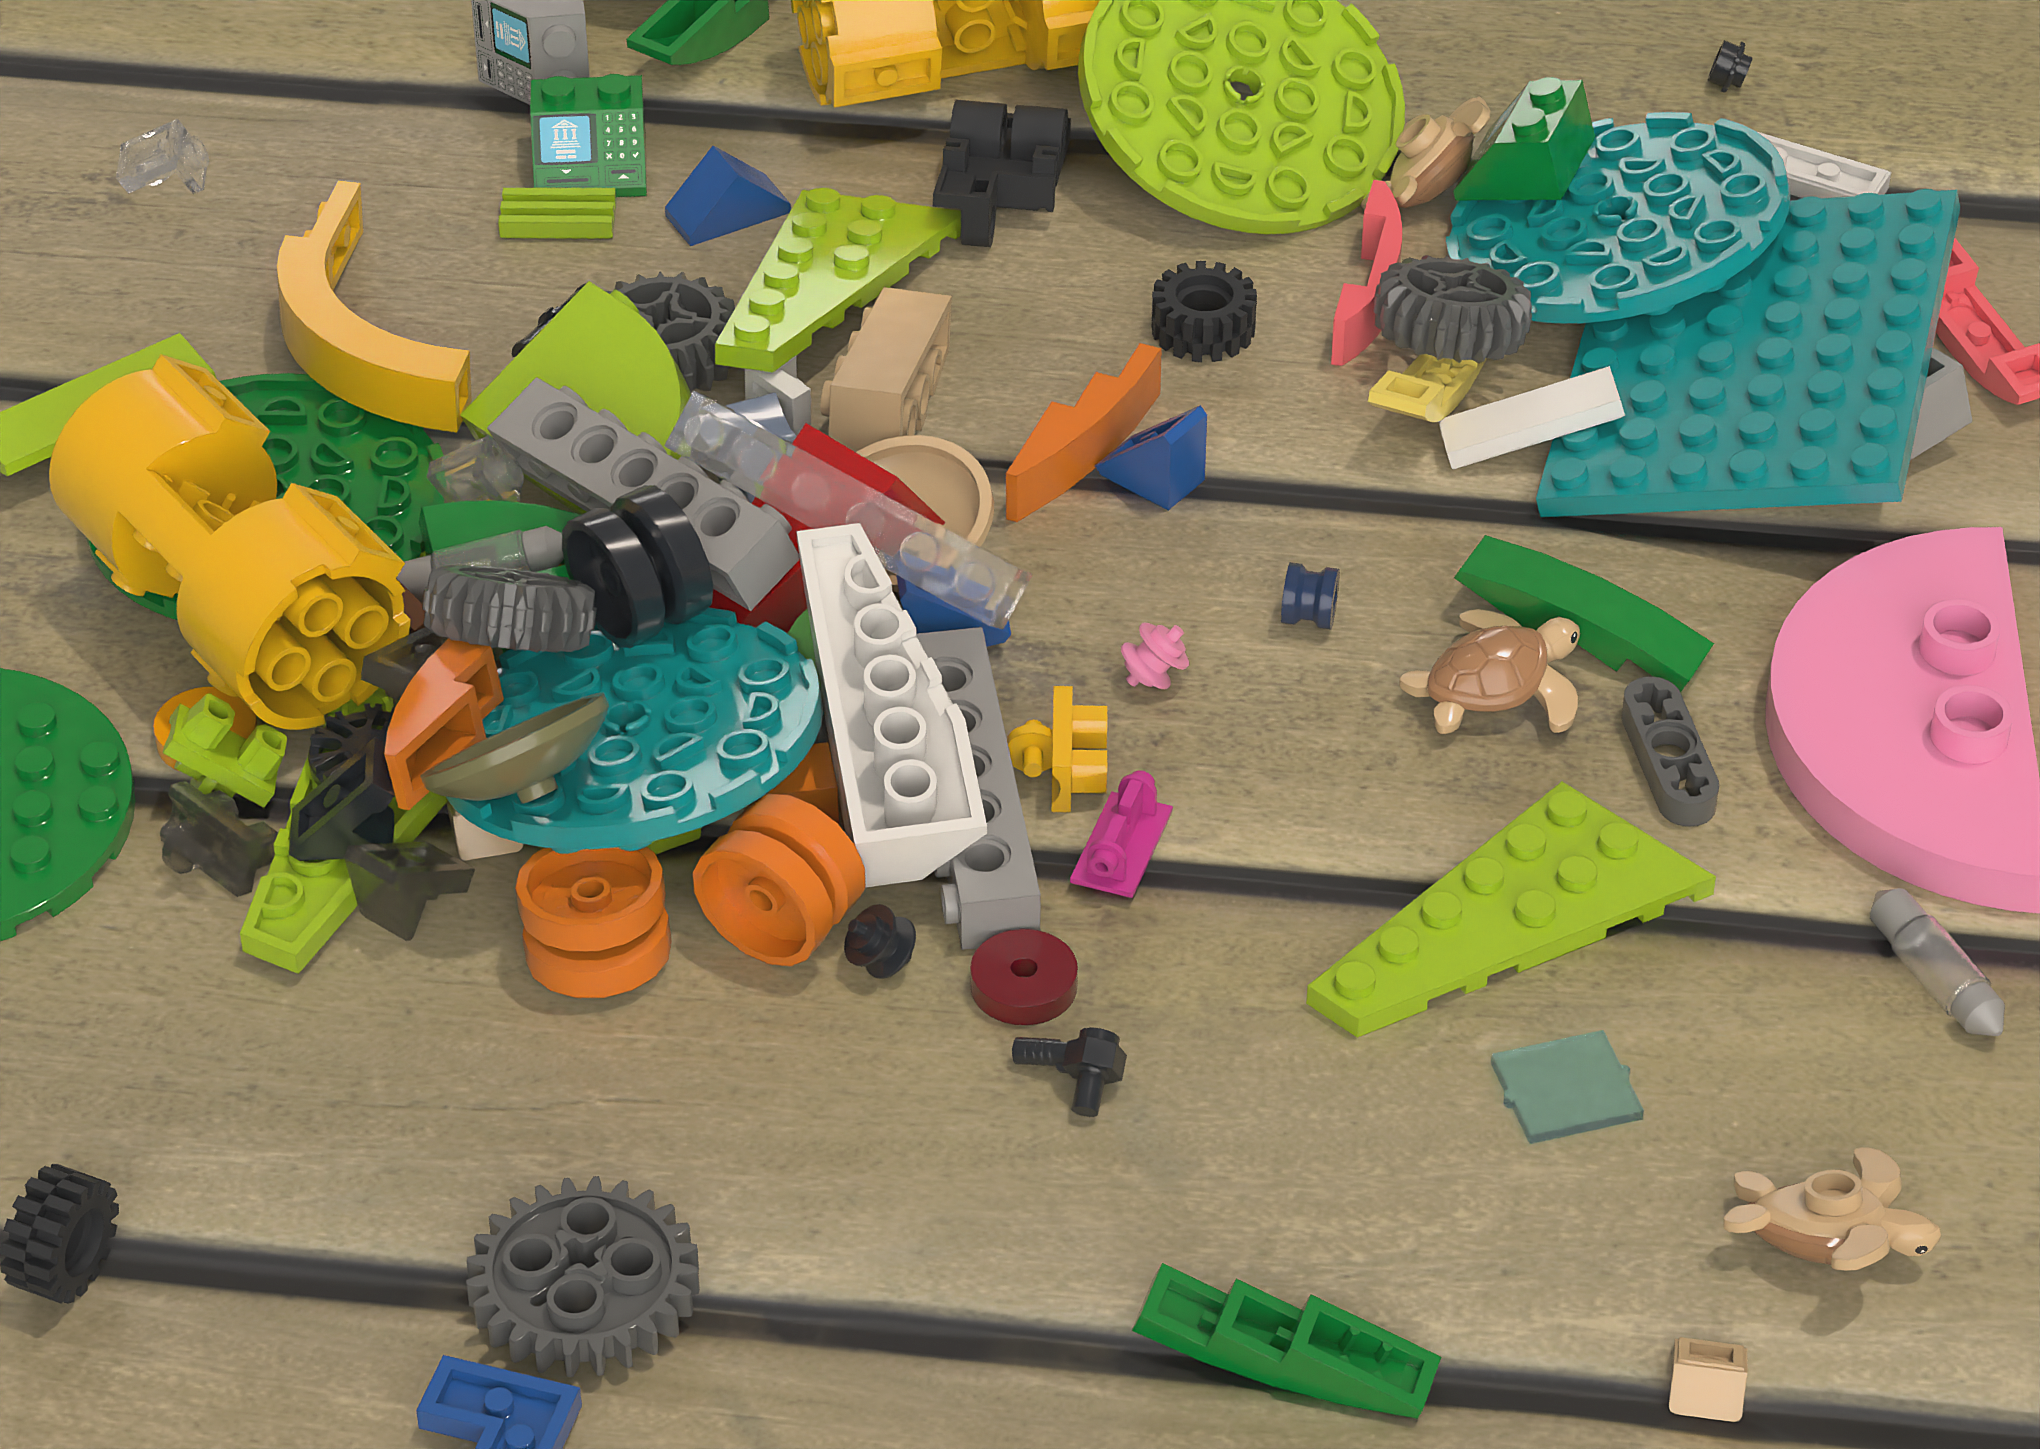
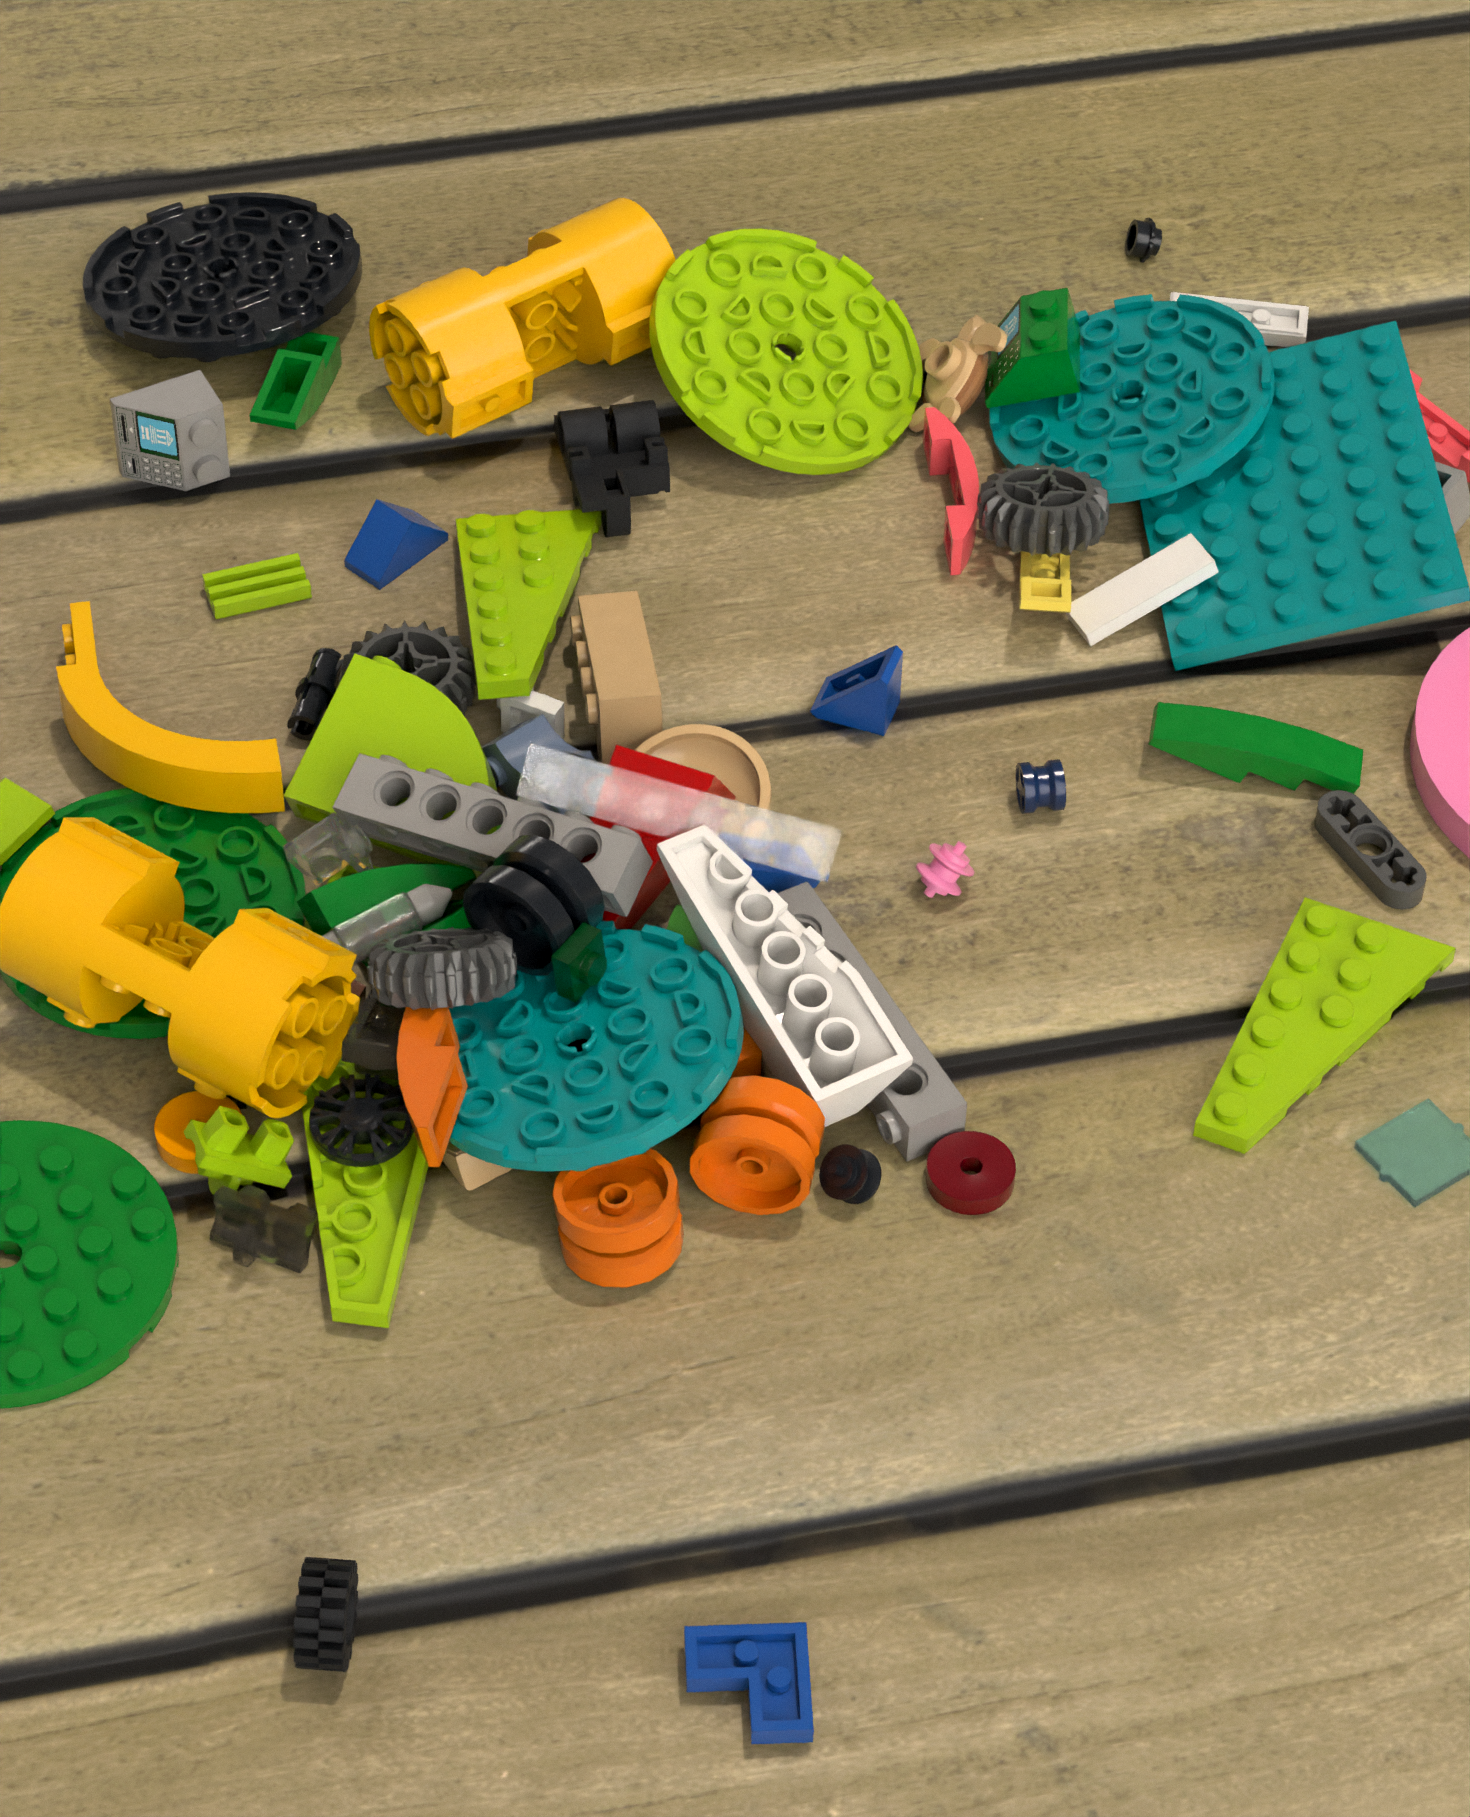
camera: 20 degrees left, 5 degrees up
black slope [289,737,395,861] -> none
clear smoke slope [344,841,475,941] -> none
olive dish [420,692,609,804] -> none
dark grey gear [466,1176,700,1377] -> none
green slope [530,74,647,197] -> none
orange slope [1006,343,1162,522] -> none
yellow hips [1007,686,1107,812] -> none
black piece [1012,1027,1127,1117] -> none
dark pink hinge [1070,770,1173,898] -> none
green slope [1132,1263,1441,1419] -> none
black tyre [1151,261,1257,362] -> none
animal [1399,609,1580,734] -> none
none -> dark green plate [551,922,607,1003]

